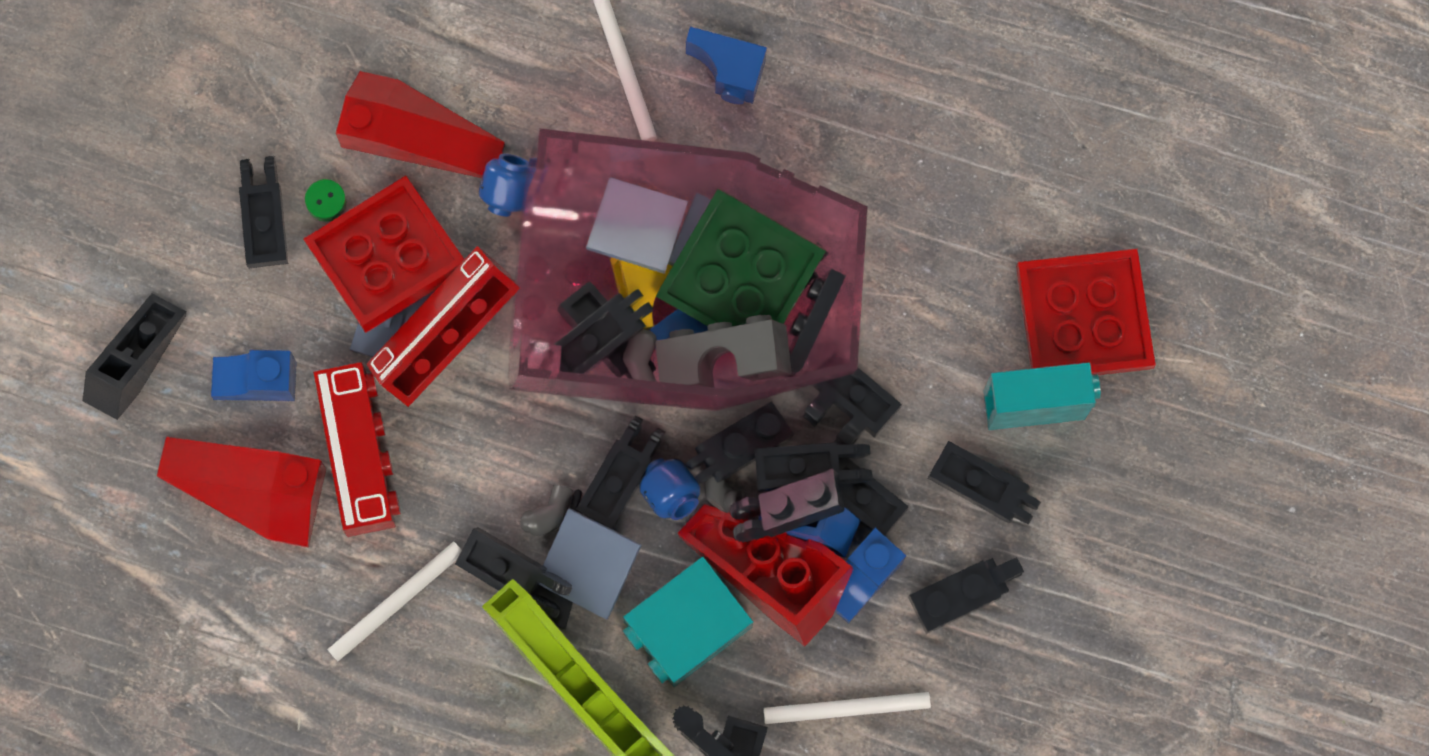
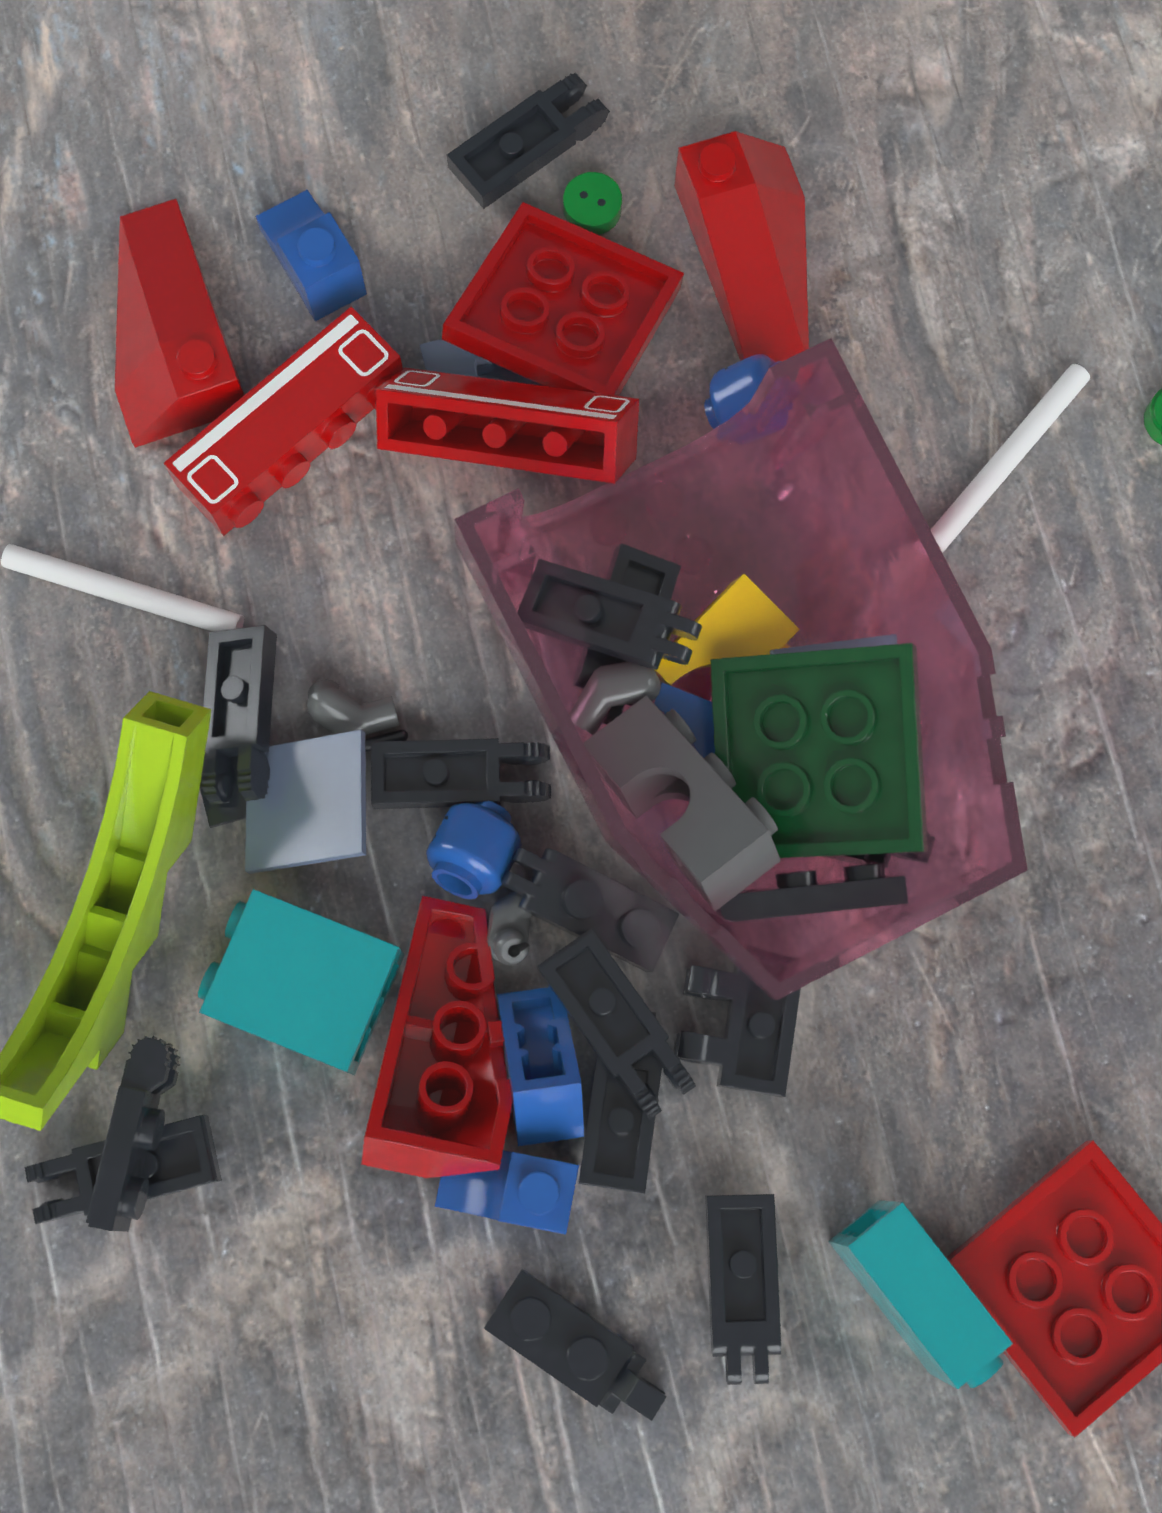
camera: 60 degrees right, 0 degrees up
black slope [82,293,187,420] -> none
piece [586,177,688,274] -> none
blue arch [686,27,767,105] -> none
black hinge [730,469,845,543] -> none
white bar [763,692,931,724] -> none

